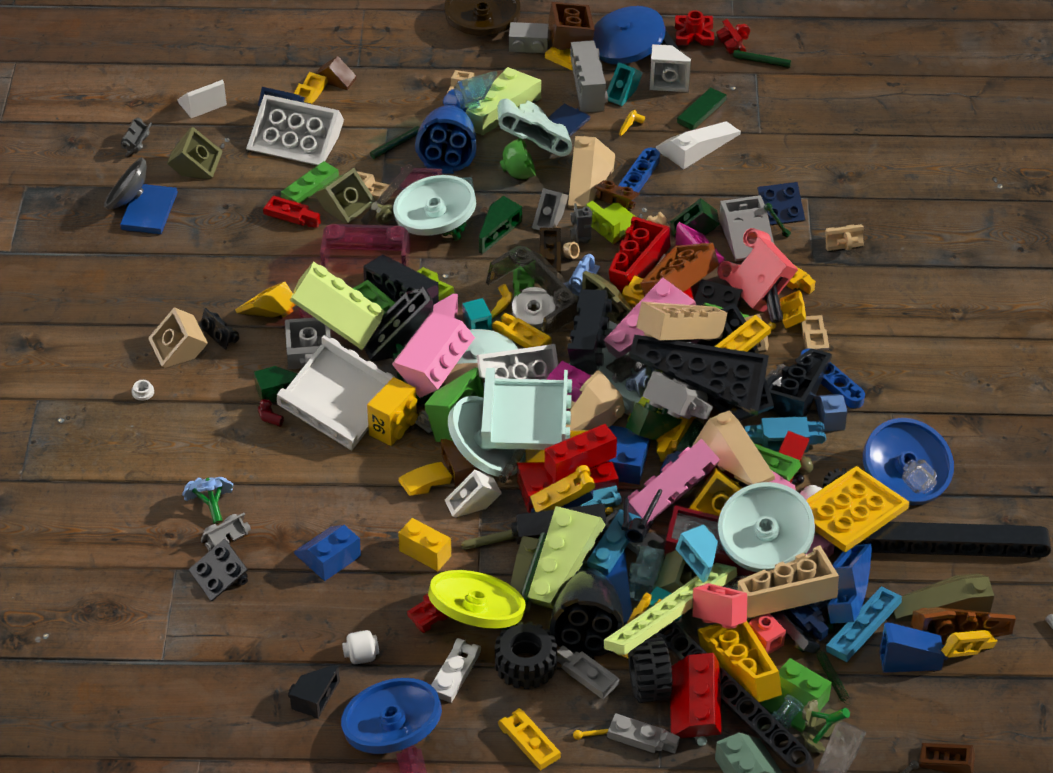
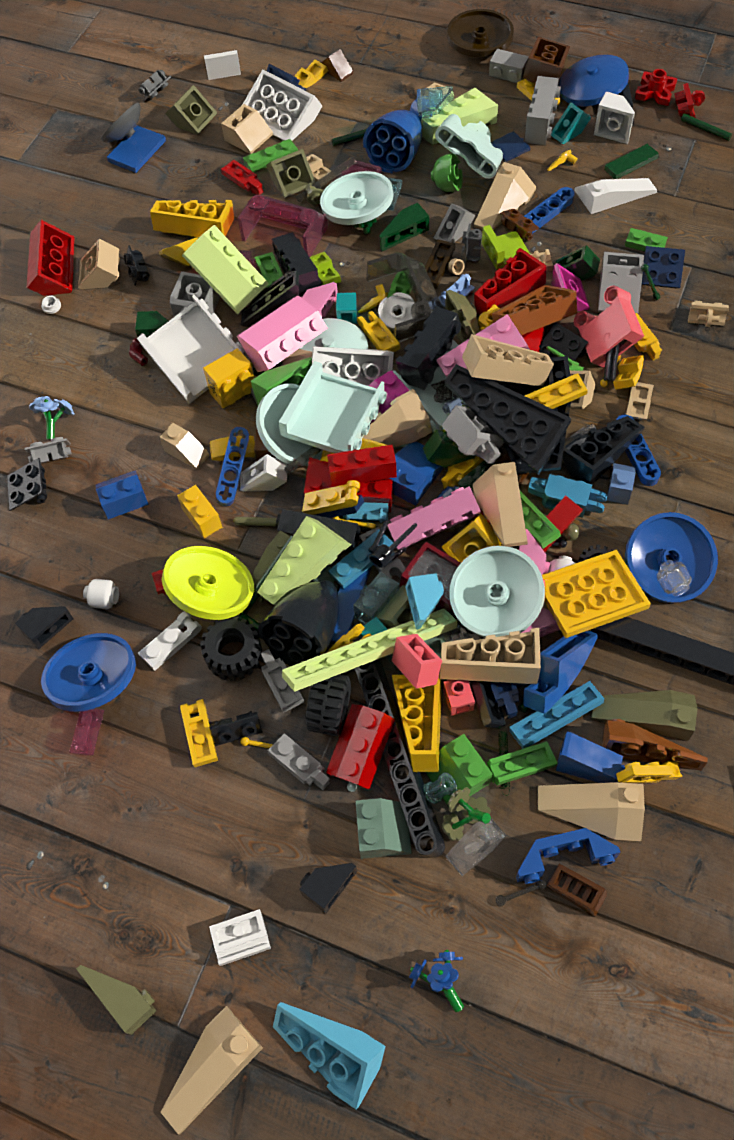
camera: 25 degrees right, 15 degrees up
none -> red slope [27,220,74,296]
none -> yellow wedge [150,200,234,238]
none -> tan slope [160,423,210,470]
none -> black hinge [210,711,263,746]
none -> blue beam [216,427,249,507]
none -> tan slope [221,104,273,154]
none -> bright green hinge [487,741,558,786]
none -> blue slope [516,828,620,884]
none -> tan wedge [538,782,645,843]
none -> bright green plate [625,228,668,251]

